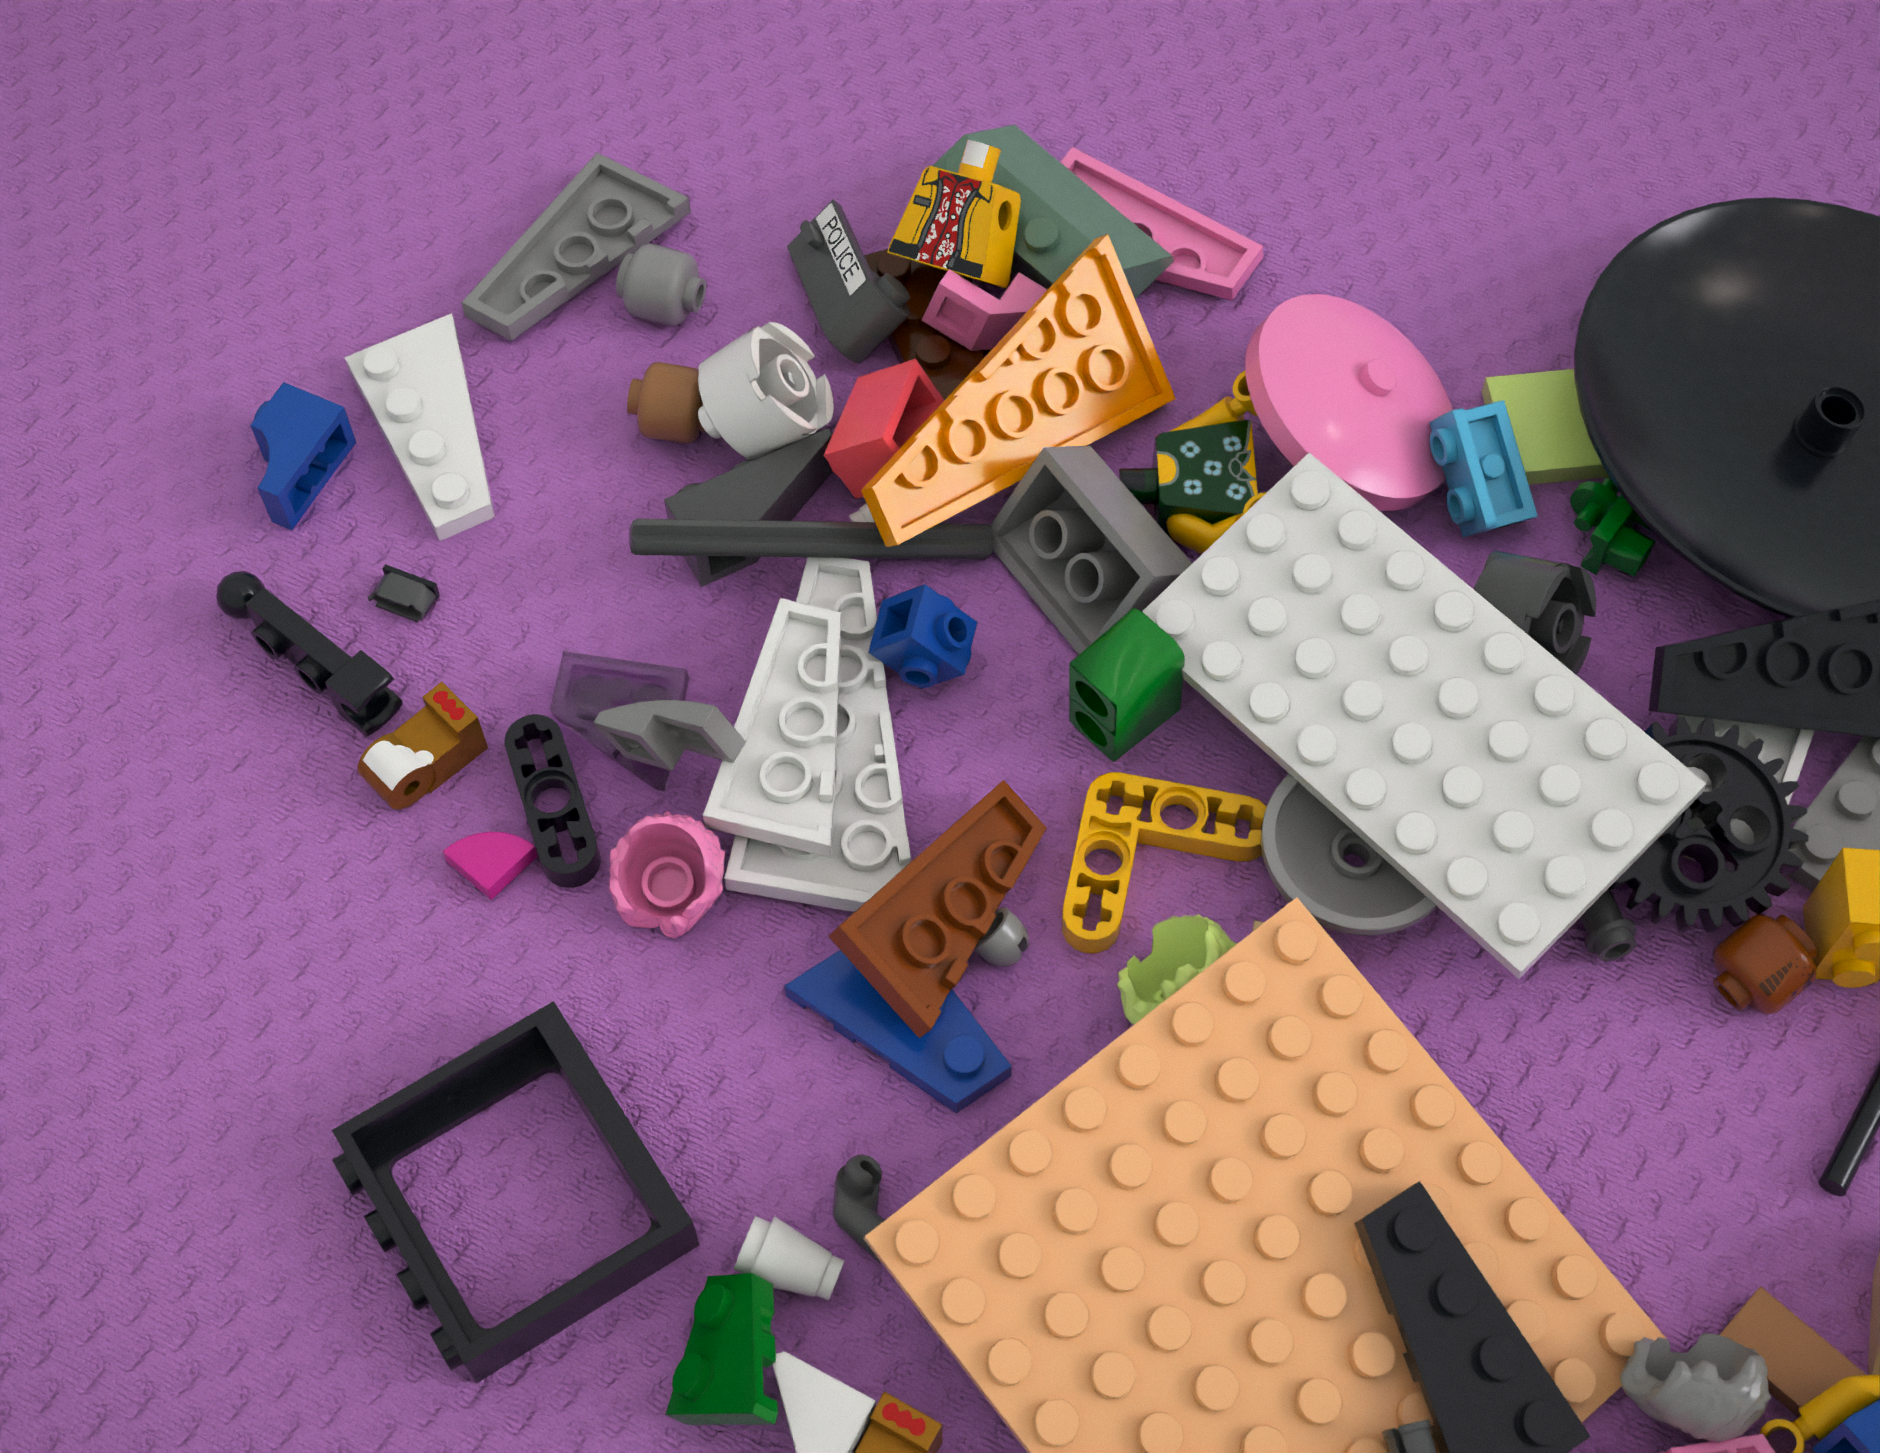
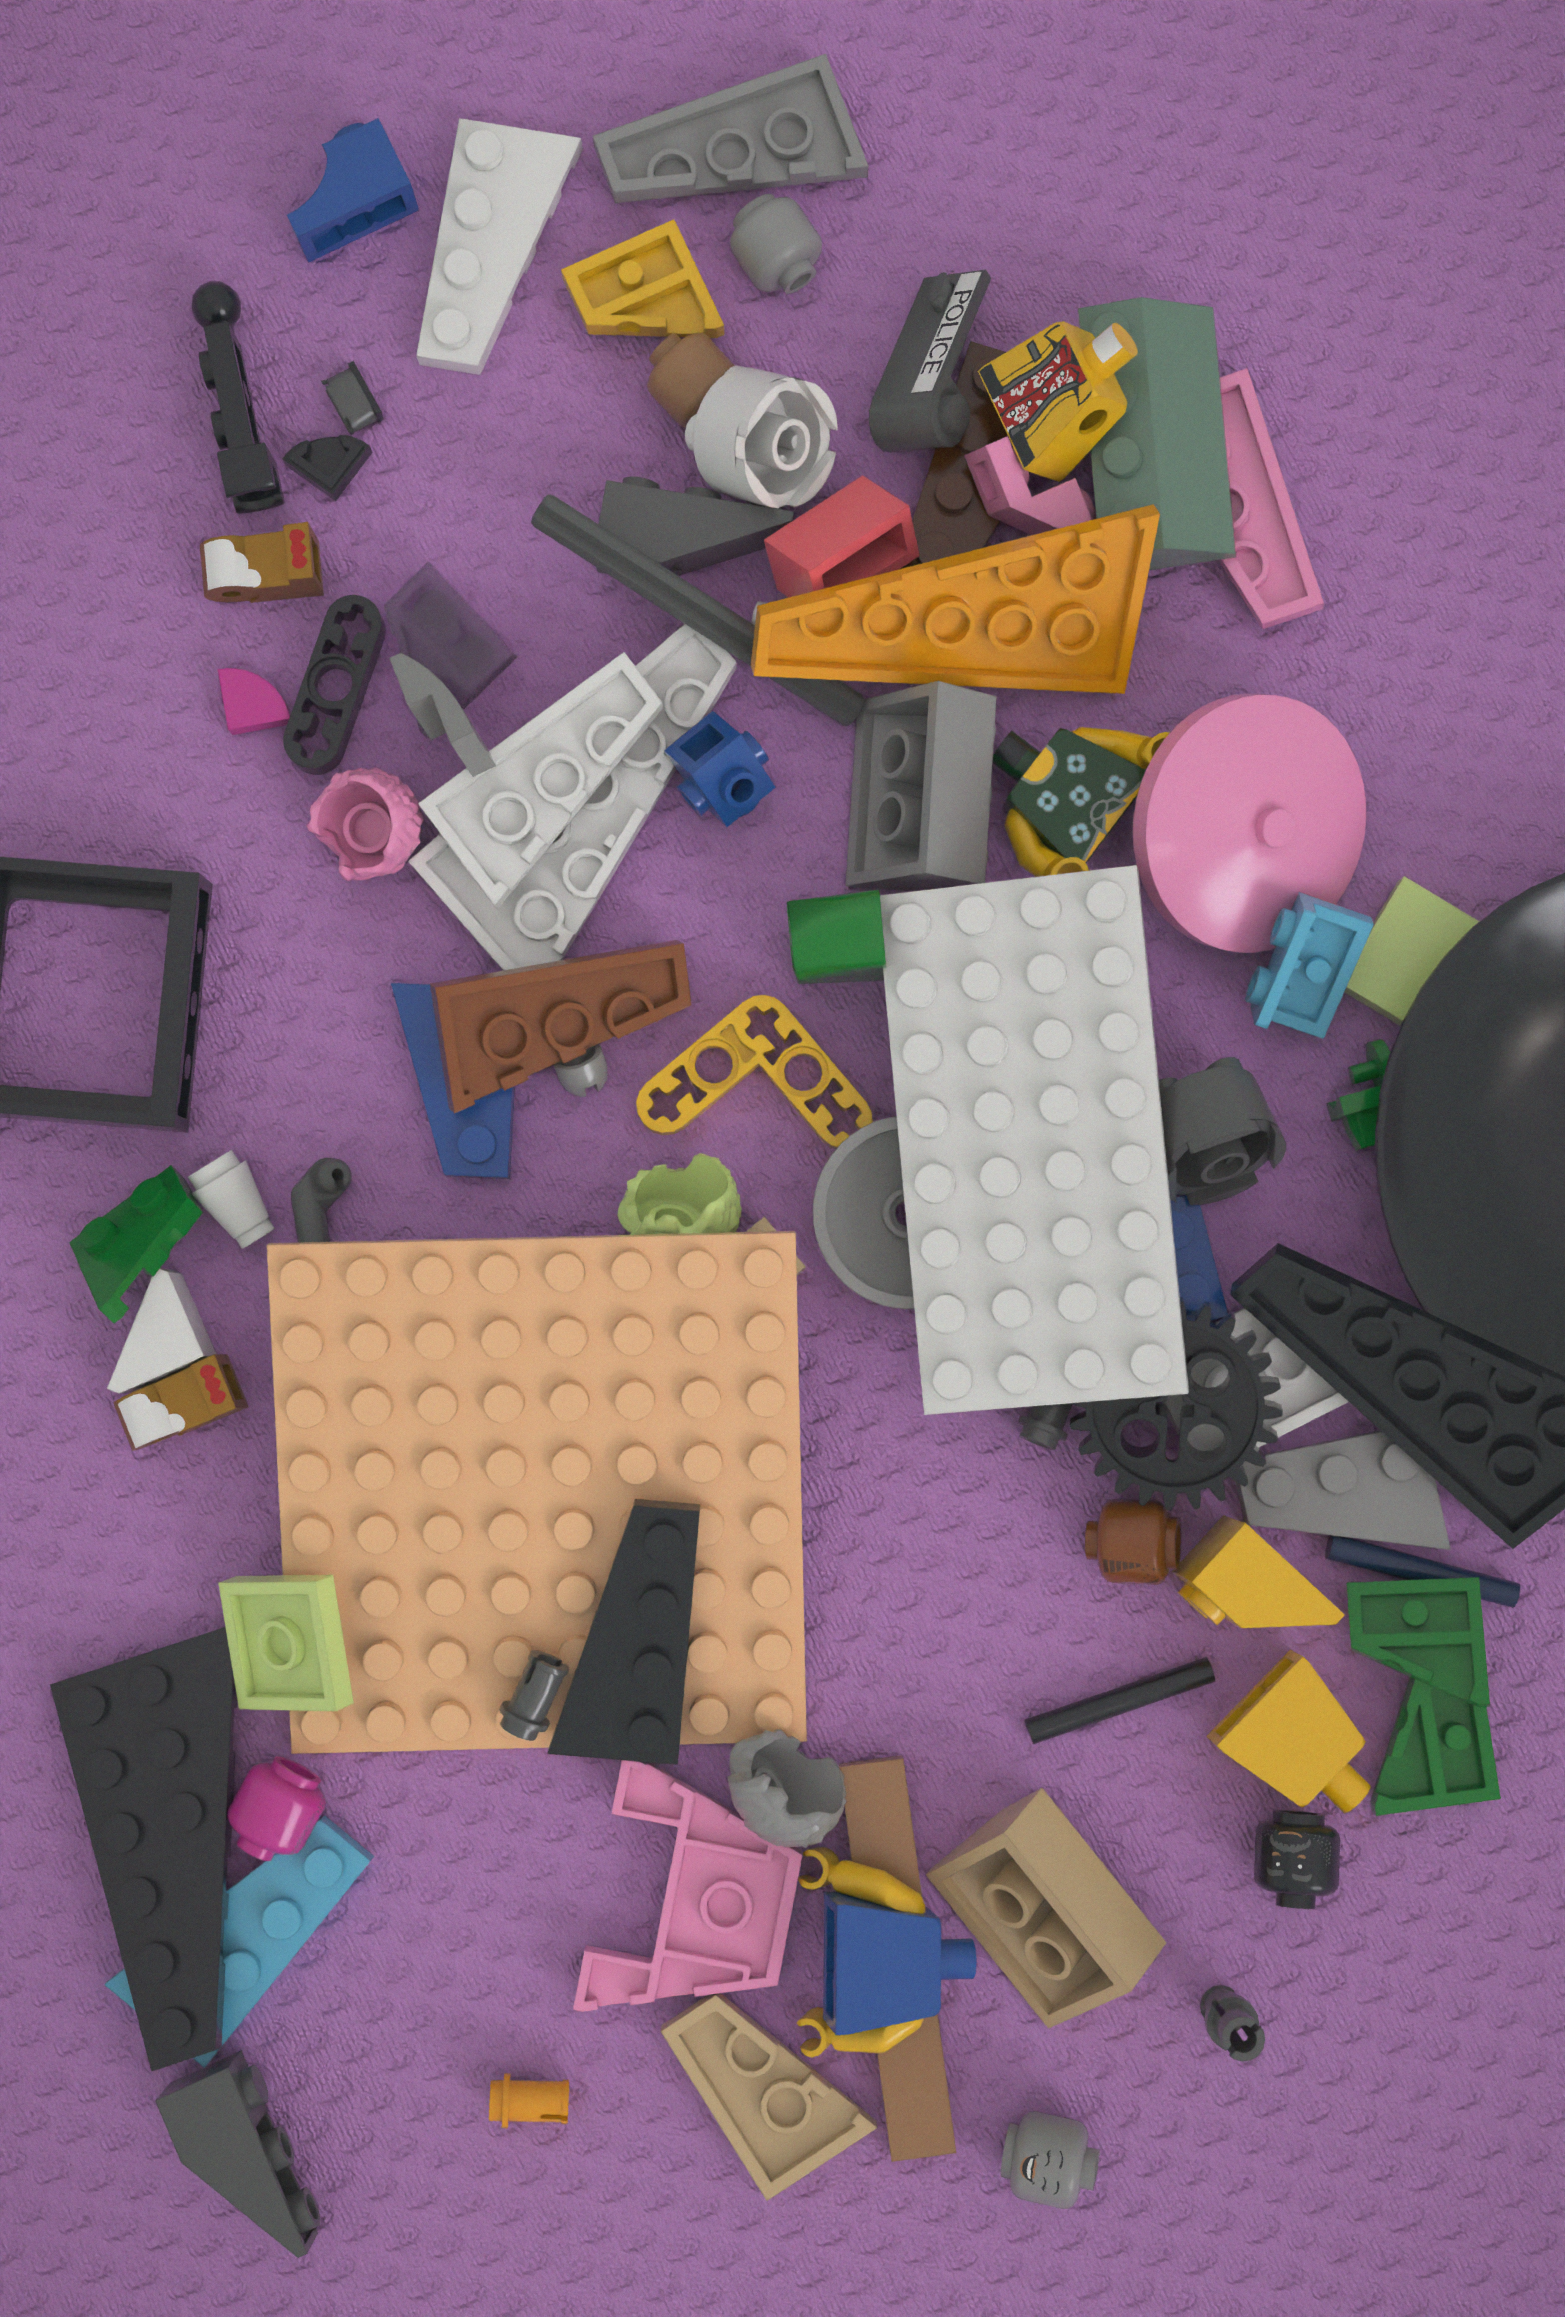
camera: 35 degrees right, 25 degrees up
none -> black tile [282,435,373,501]
none -> yellow wing [561,219,725,338]

